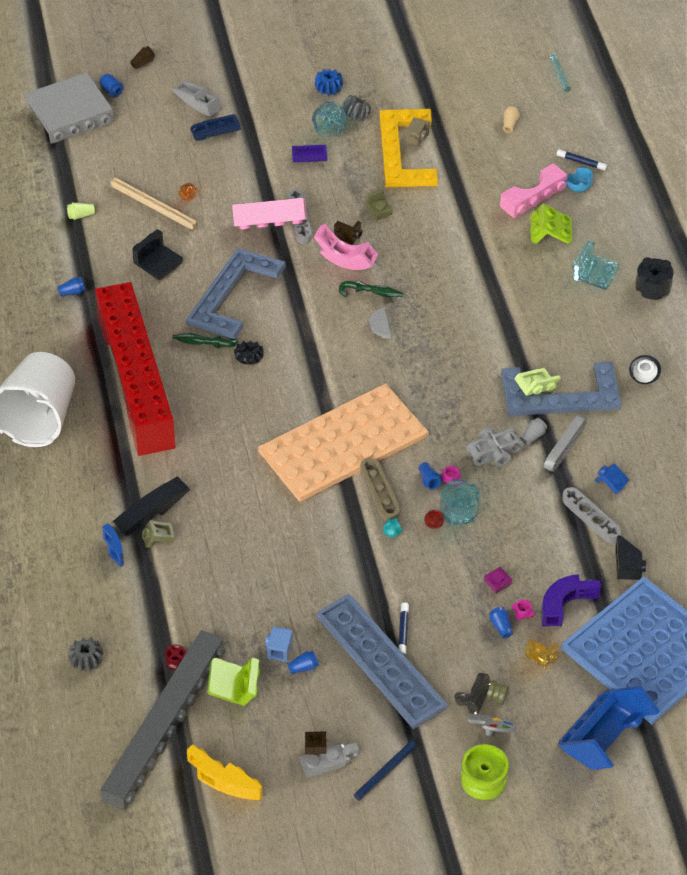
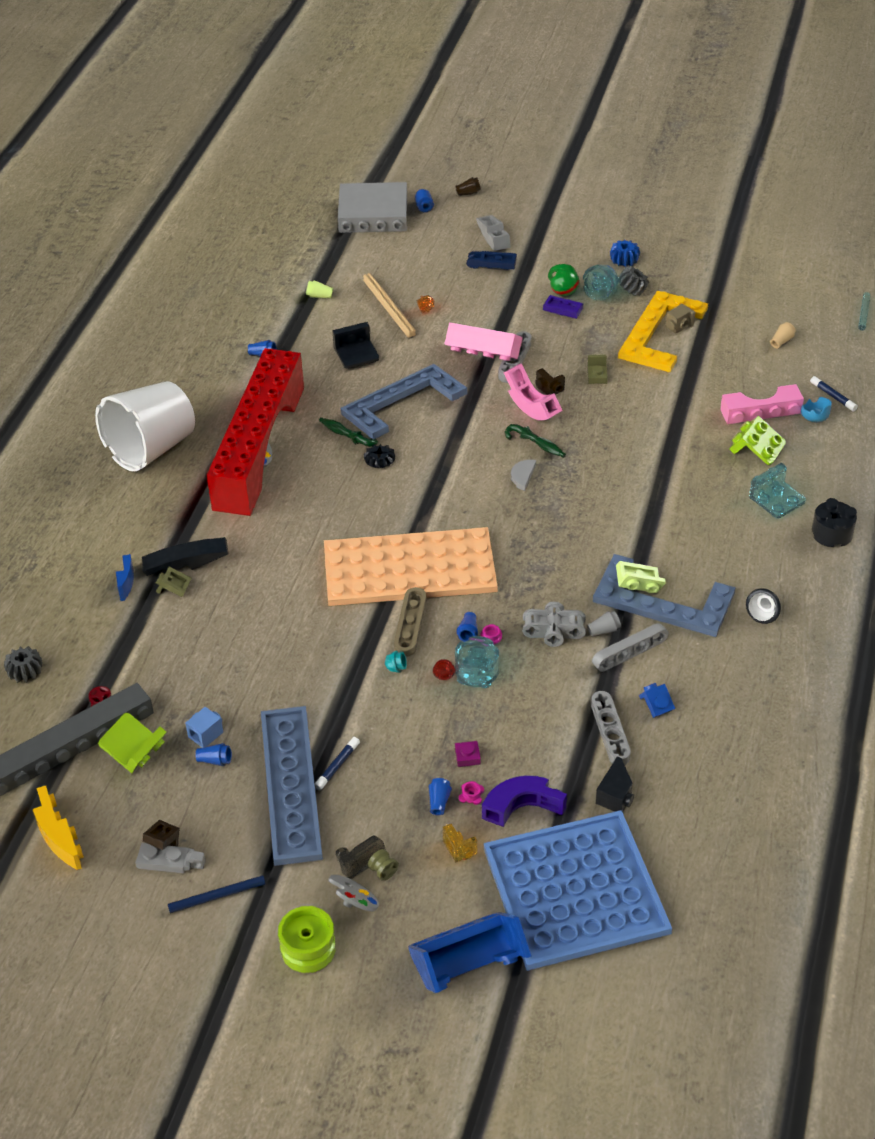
camera: 30 degrees right, 5 degrees down
none -> green helmet [548,264,580,297]

